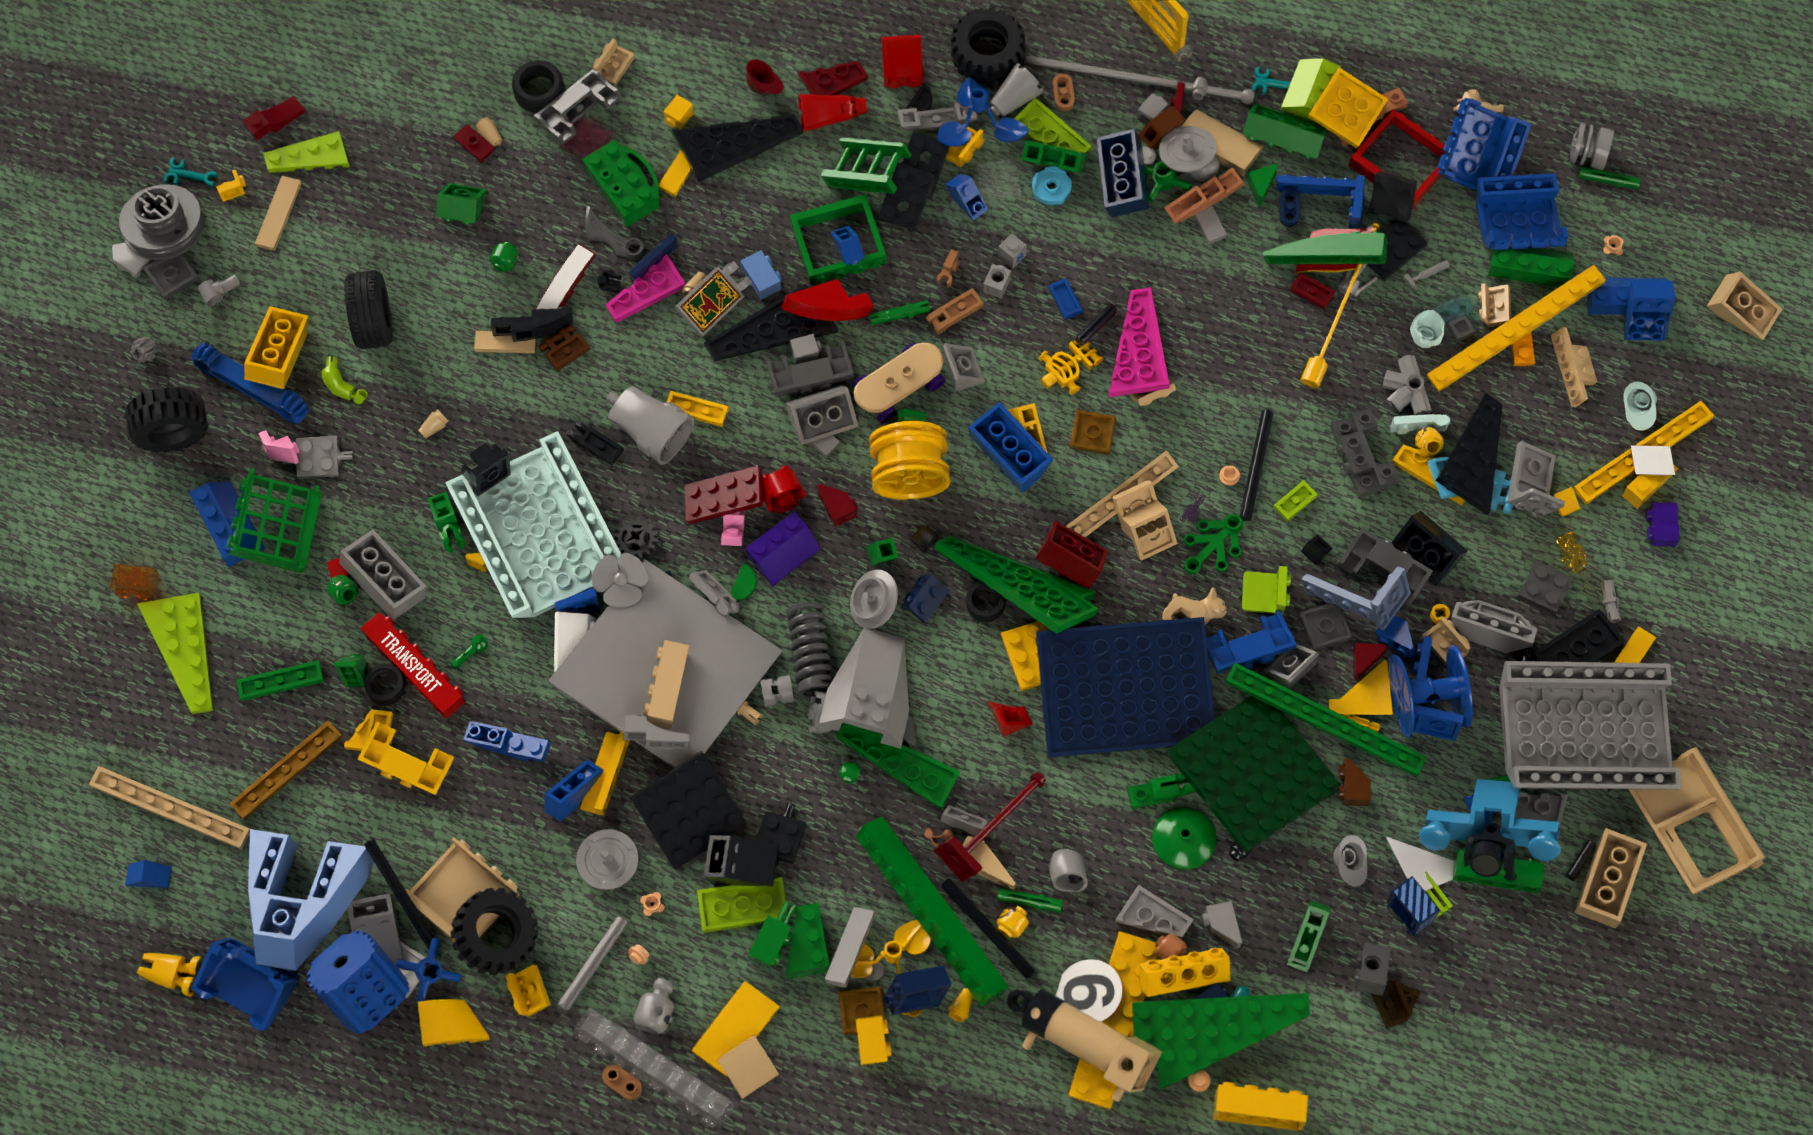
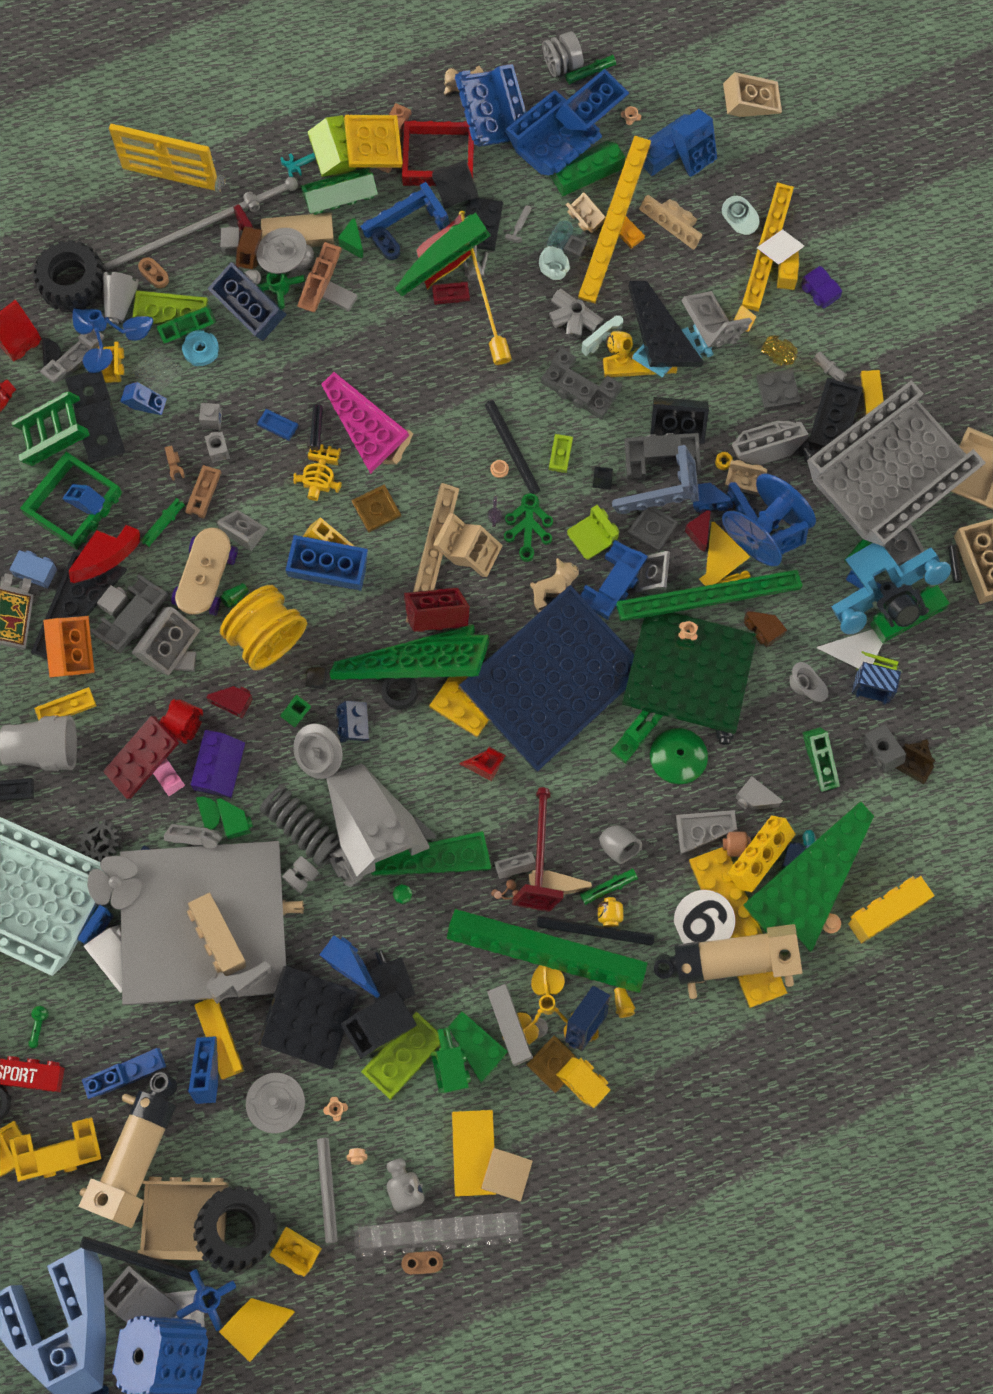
camera: 40 degrees left, 5 degrees up
none -> orange slope [43,616,95,677]
none -> tan piece [79,1072,178,1228]
none -> green slope [216,798,253,840]
none -> blue slope [320,936,380,998]
none -> blue slope [555,69,629,131]
none -> light nougat plate [679,621,698,641]

